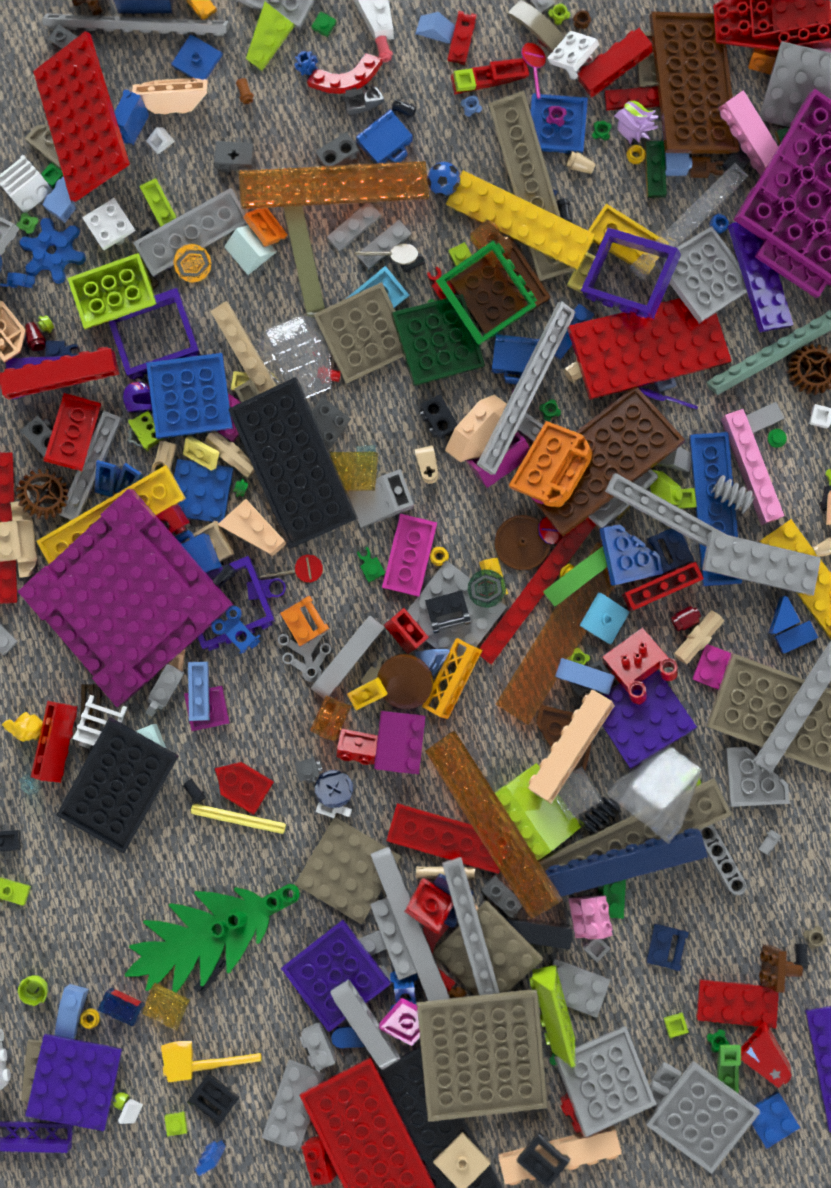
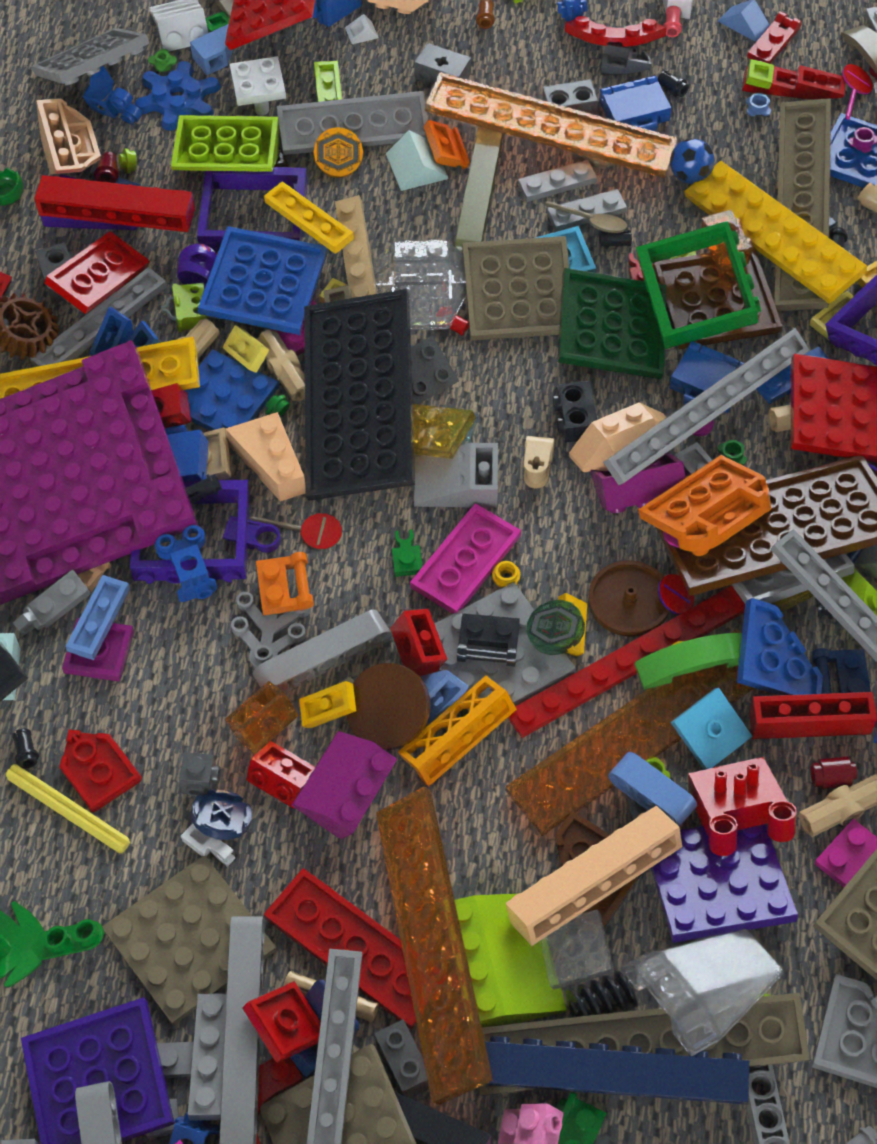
camera: 15 degrees right, 25 degrees down
none -> yellow plate [264,181,354,254]

